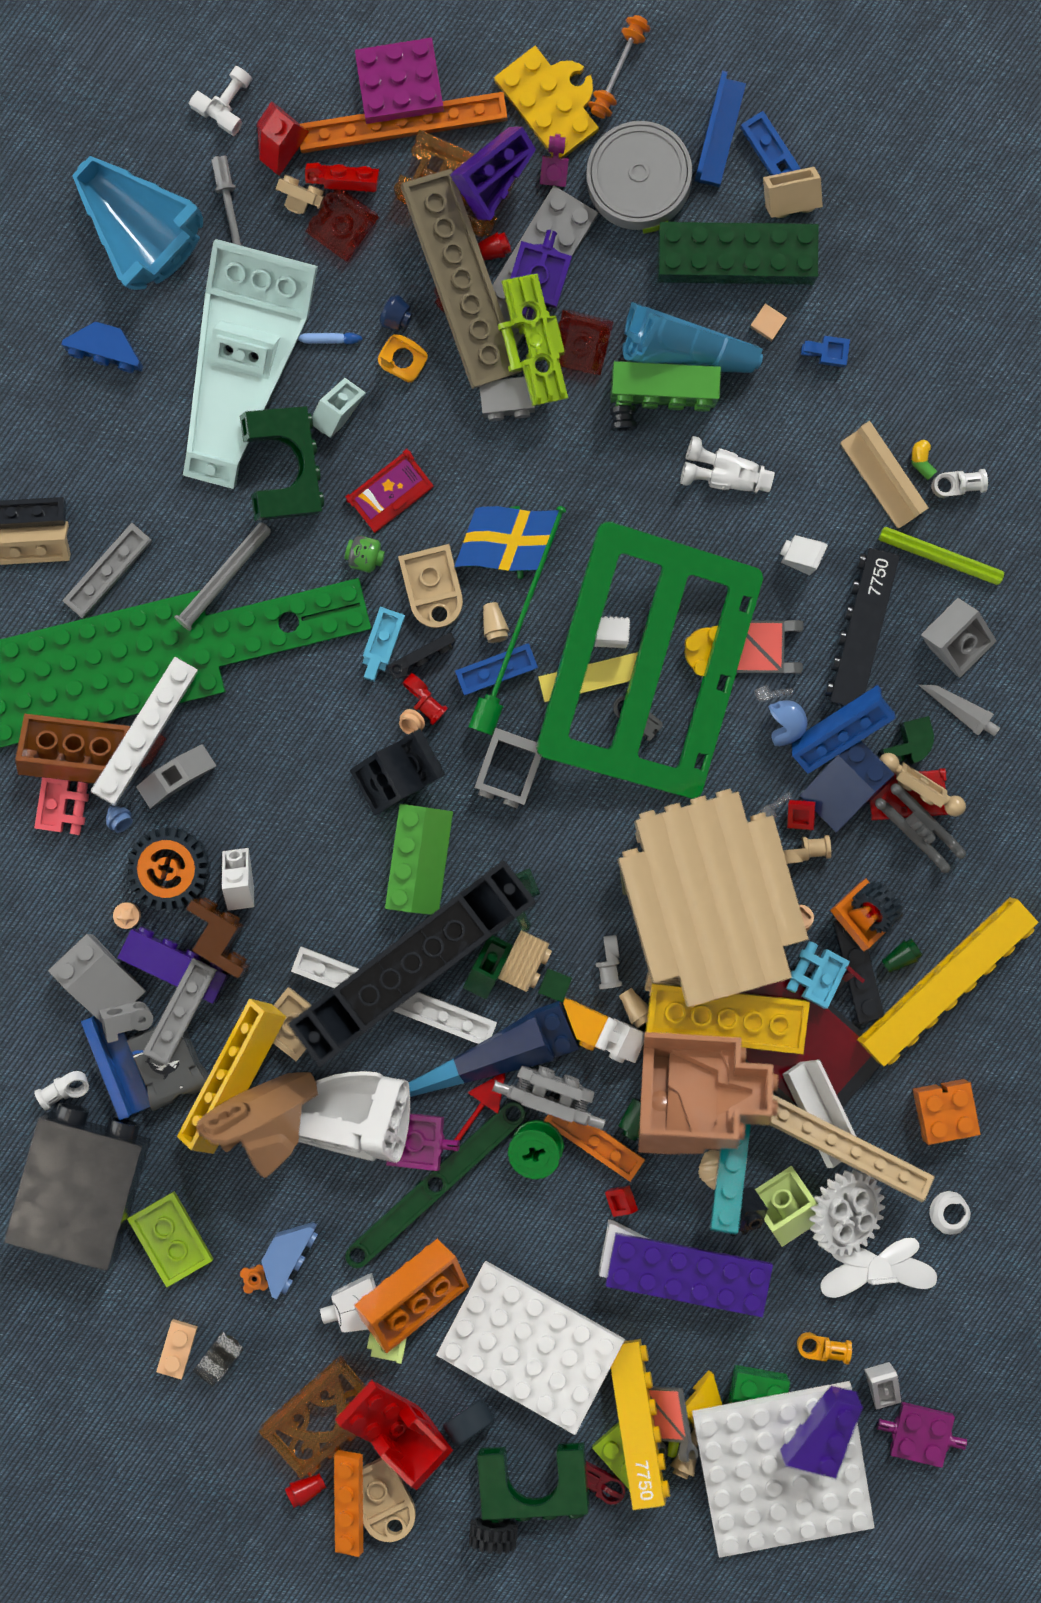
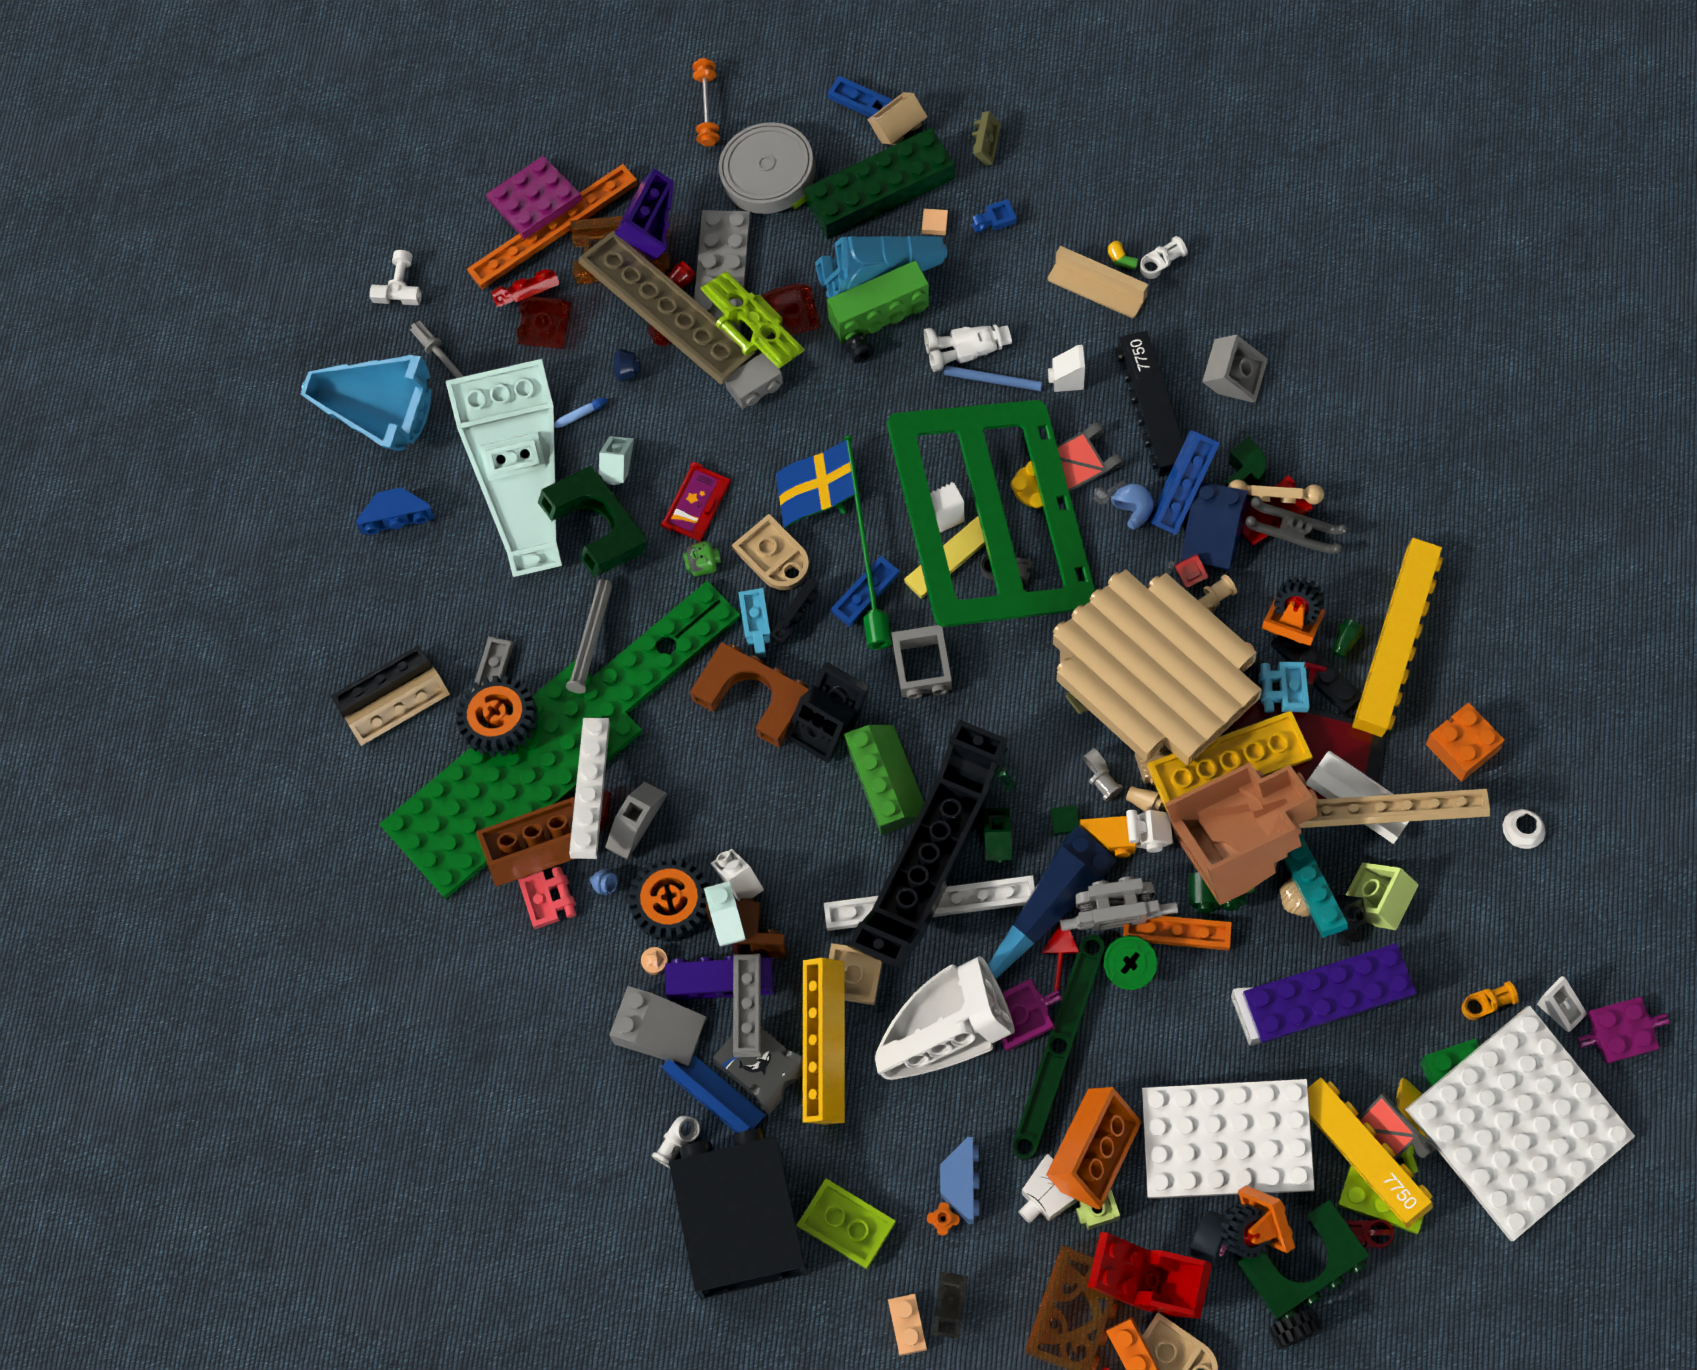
camera: 25 degrees left, 20 degrees down
light grey leg [99,1002,153,1043] -> none
medium nougat piece [197,1072,318,1178] -> none
red slope [257,101,309,176] -> none
tan piece [276,175,326,214] -> none
light orange piece [378,334,428,383] -> none
light nougat plate [399,709,425,734] -> none
red connector [402,673,448,725] -> none
tan cone [483,602,510,643] -> none
yellow plate [494,46,599,158] -> none
tan brick [498,930,552,992] -> none
dark purple plate [510,230,572,319] -> none
magenta plate [540,133,569,187] -> none
red plate [605,1185,638,1217] -> none
tan cone [670,1428,698,1479] -> none
blue panel [695,70,746,187] -> none
dark purple wedge [780,1385,863,1479] -> none
white gear [809,1170,885,1256] -> none
white piece [821,1238,937,1298] -> none
lime axle [879,527,1004,585] -> none
light grey bar [919,685,1000,736] -> none
none -> wheel [455,676,539,757]
none -> dark orange arch [690,642,809,748]
none -> light aqua slope [704,881,746,947]
none -> medium blue bar [944,366,1042,392]
none -> olive plate [972,111,1001,166]
none -> plate [1220,1186,1295,1259]

